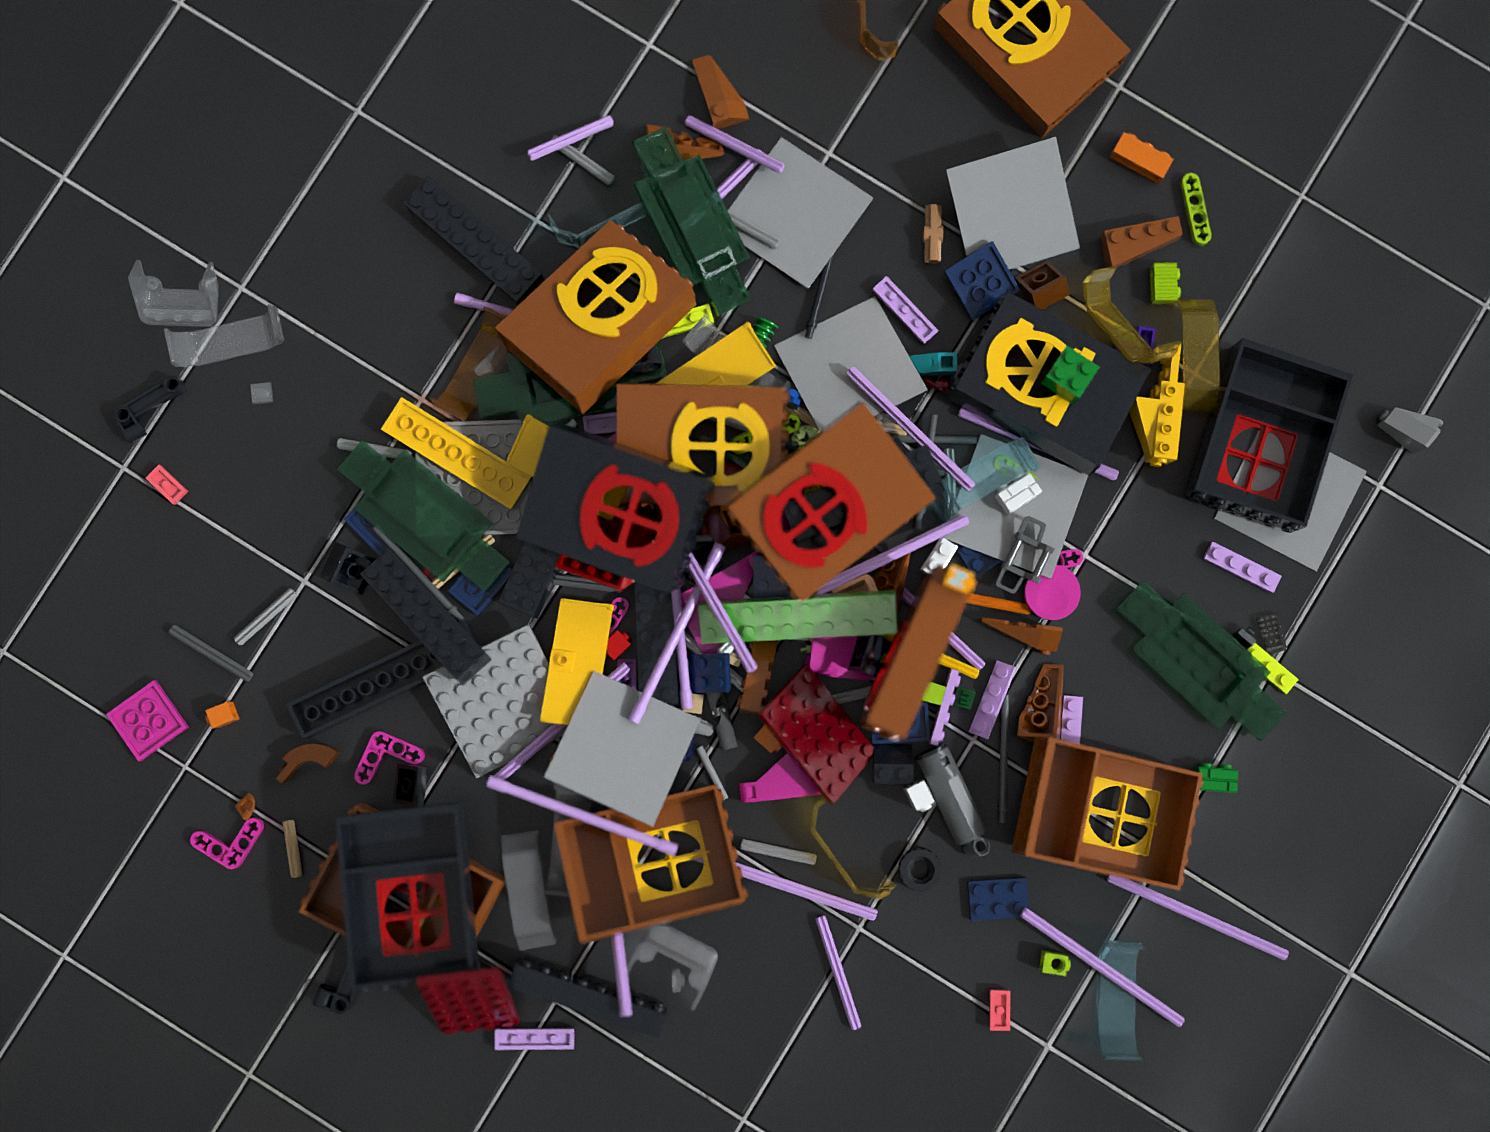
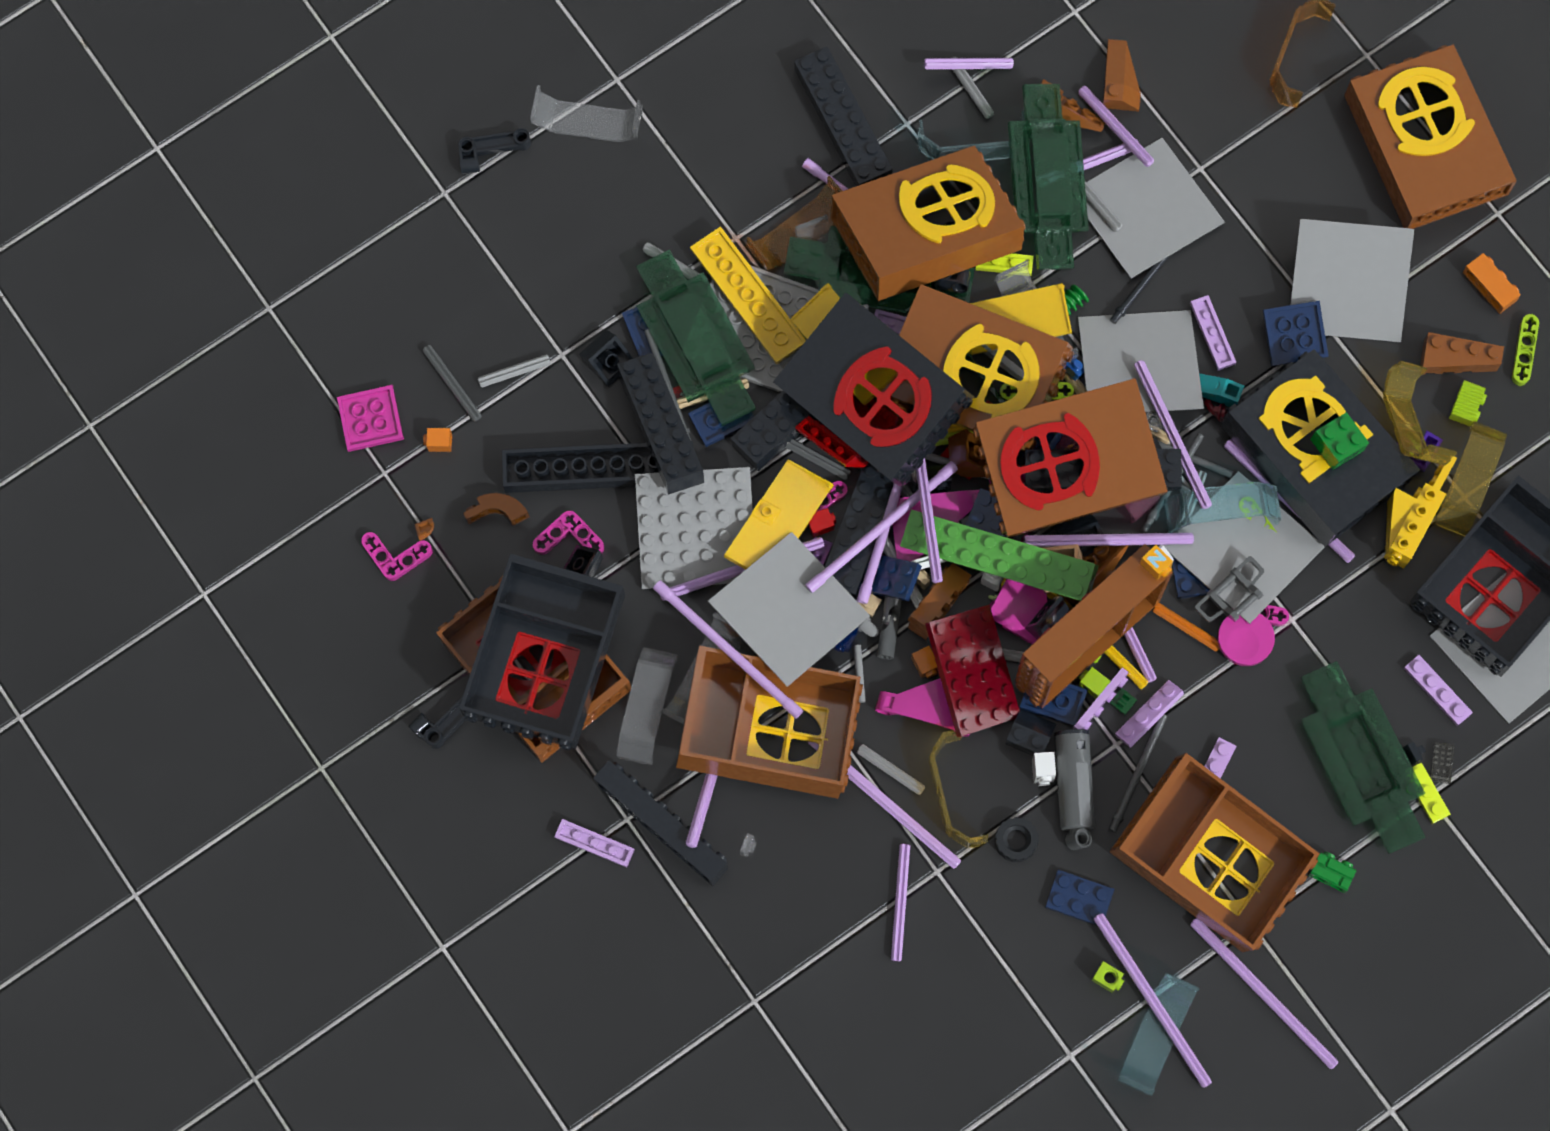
camera: 30 degrees right, 10 degrees down
clear windscreen [128,260,219,327] -> none
coral plate [146,465,188,505] -> none
clear plate [250,382,273,404] -> none
tan axle [283,820,302,878] -> none
dark red plate [417,968,520,1035] -> none
clear windscreen [627,924,718,1011] -> none
medium nougat piece [923,204,943,264] -> none
dark orange wedge [980,618,1063,655] -> none
coral plate [989,989,1010,1031] -> none
white brick [995,473,1042,515] -> none
reddish brown slope [1015,260,1070,310] -> none
dark orange wedge [1017,664,1064,742] -> none

